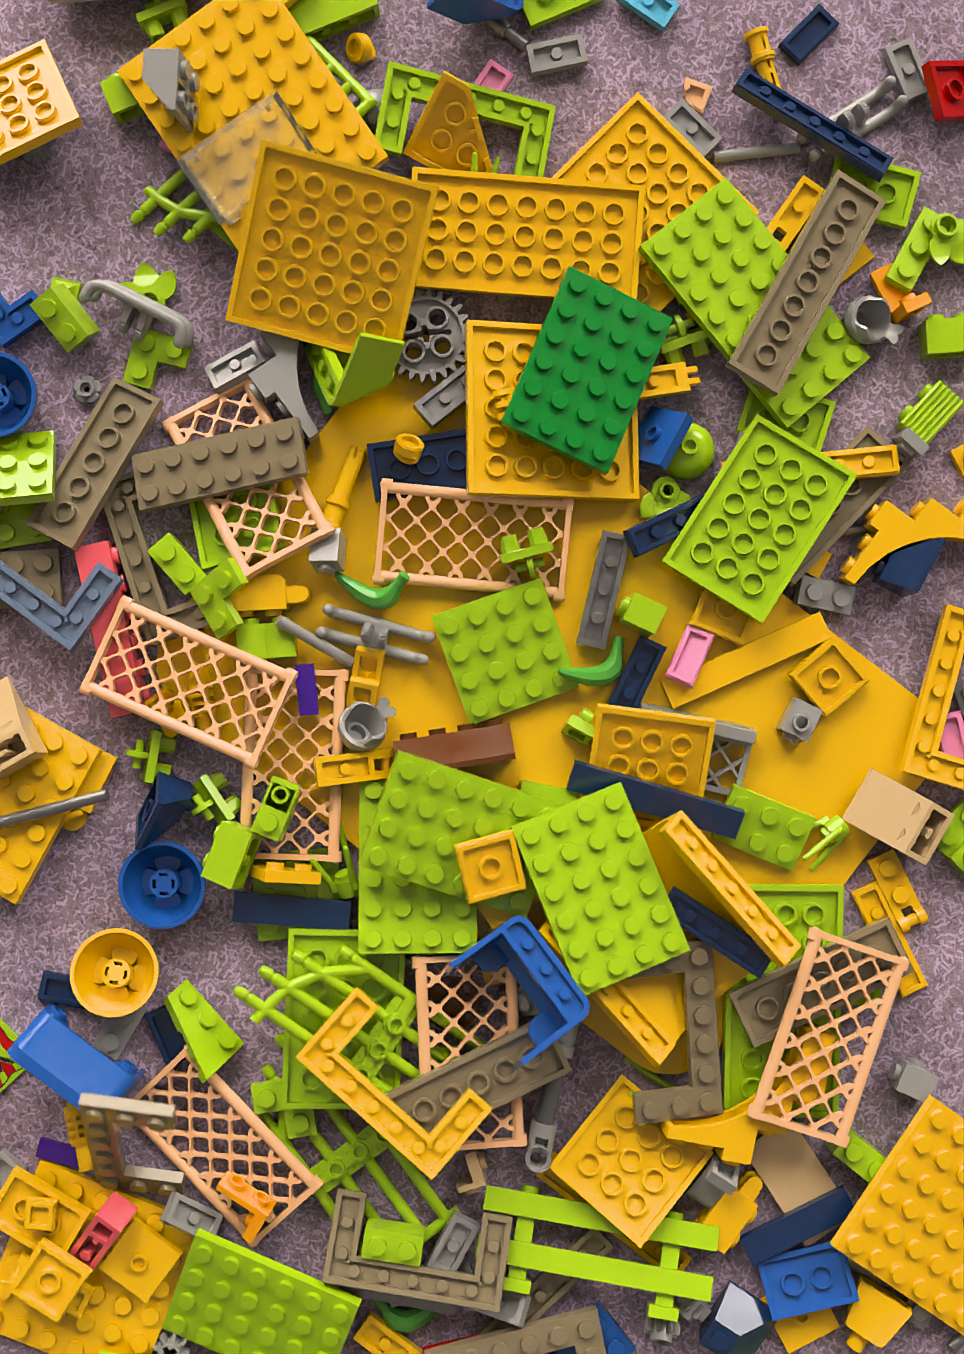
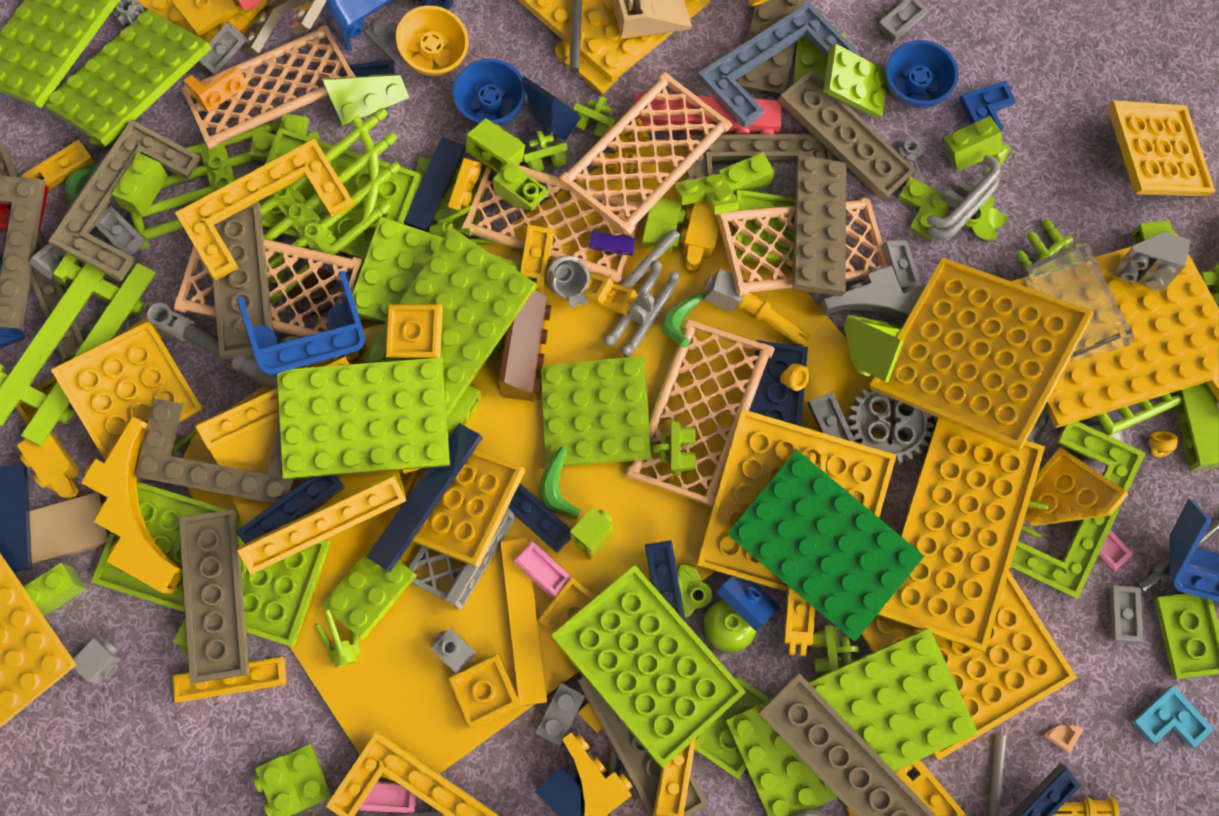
camera: 105 degrees right, 15 degrees down
tan bracket [456,1149,488,1194] -> none
lime tile [561,708,595,746] -> none
flat silver plate [576,530,629,650] -> none
light grey plate [663,98,723,158] -> none
light grey tile [684,1147,740,1209] -> none
light nougat door [746,927,910,1148] -> none
tan slope [842,768,955,866] -> none
yellow plate [865,848,929,934] -> none

